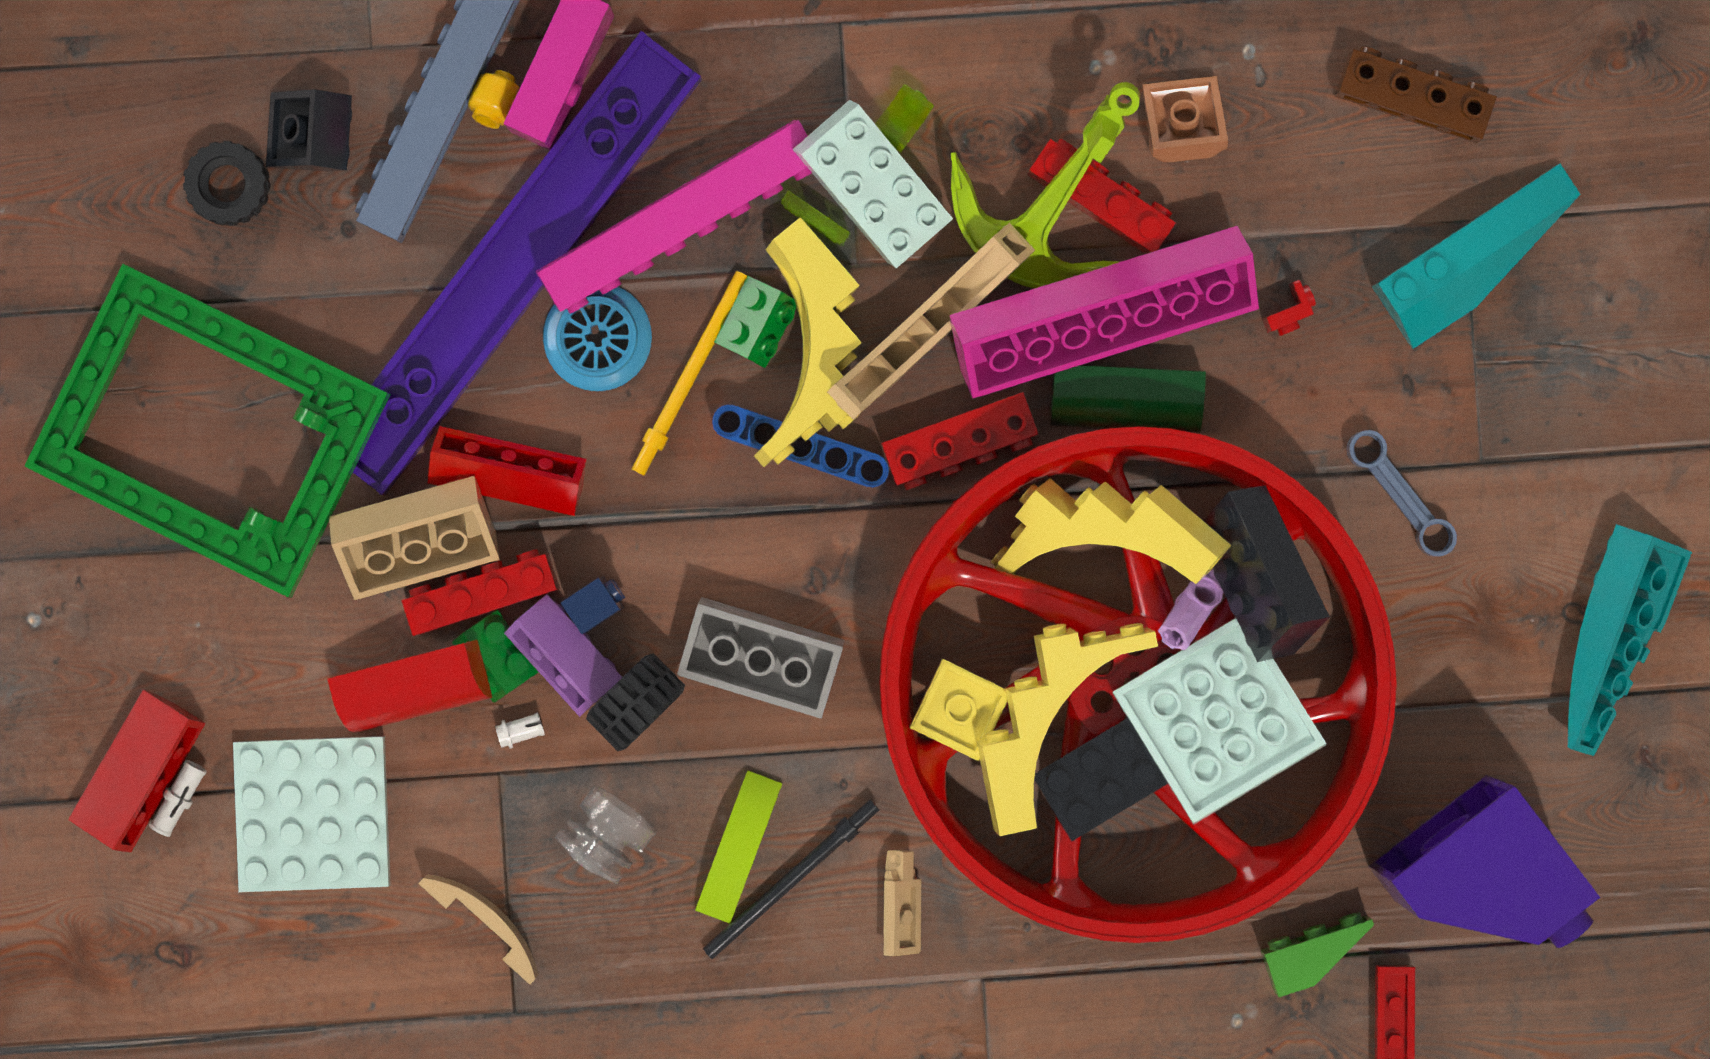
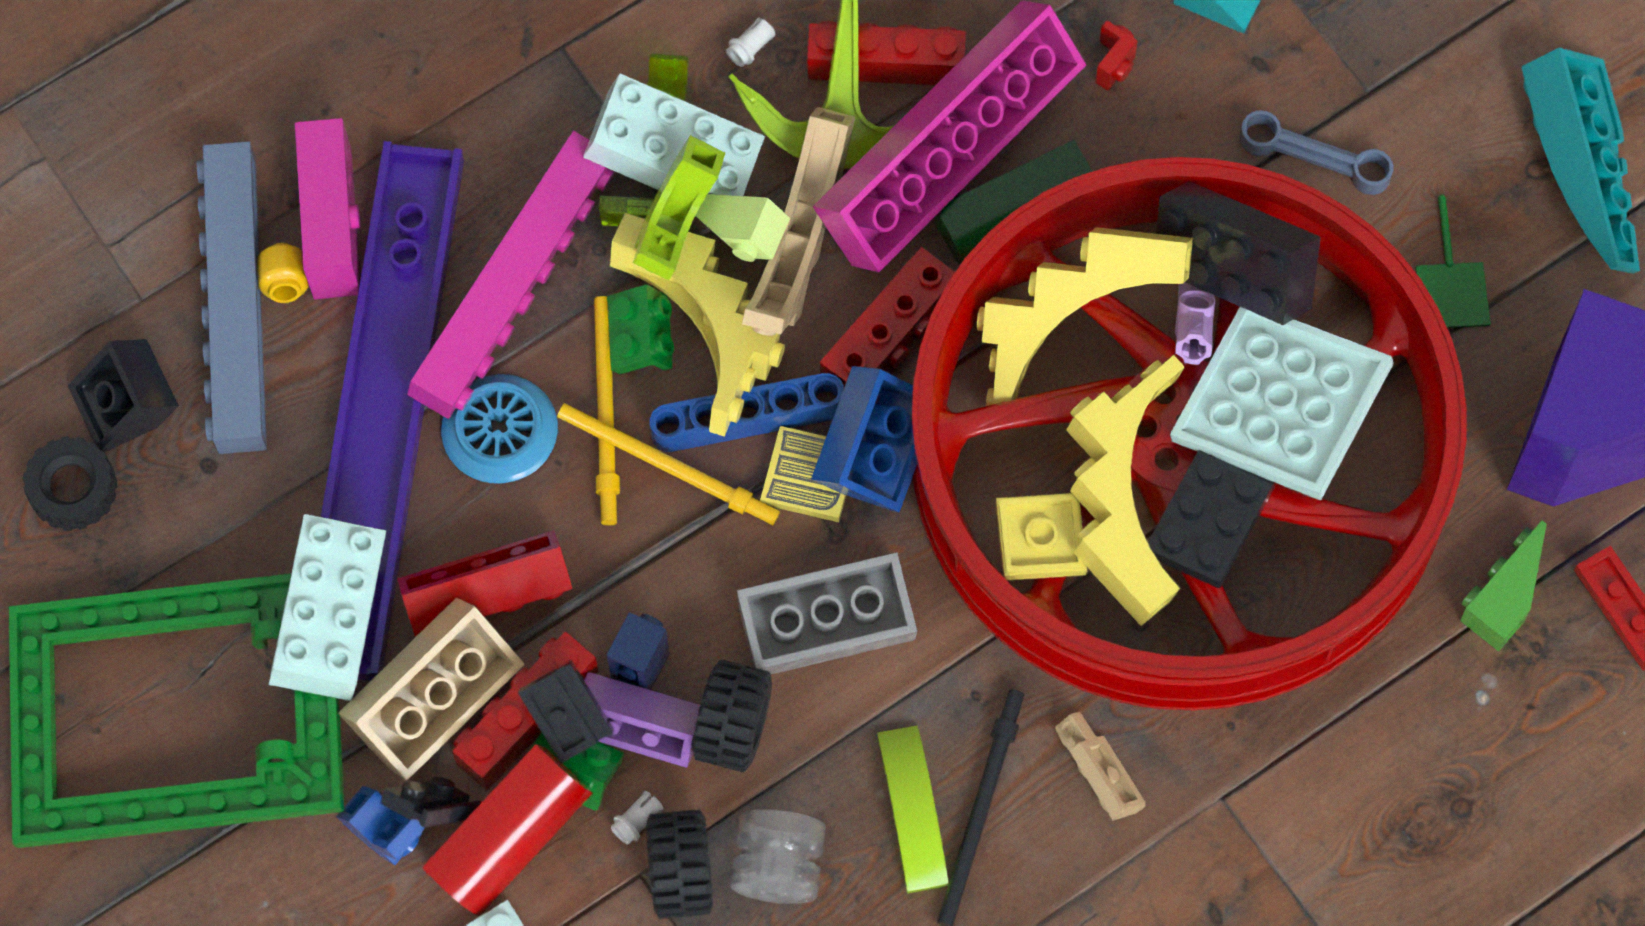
camera: 30 degrees left, 20 degrees down
none -> light aqua brick [269,514,386,701]
none -> blue brick [336,785,425,865]
none -> black plate [380,777,482,827]
none -> black plate [518,660,614,763]
none -> yellow bar [557,403,781,526]
none -> lime arch [633,135,725,281]
none -> black tyre [646,809,713,919]
none -> yellowish green slope [696,194,790,262]
none -> white pin [726,18,775,66]
none -> tile [760,426,846,522]
none -> blue slope [811,366,918,512]
none -> green piece [1415,195,1491,328]

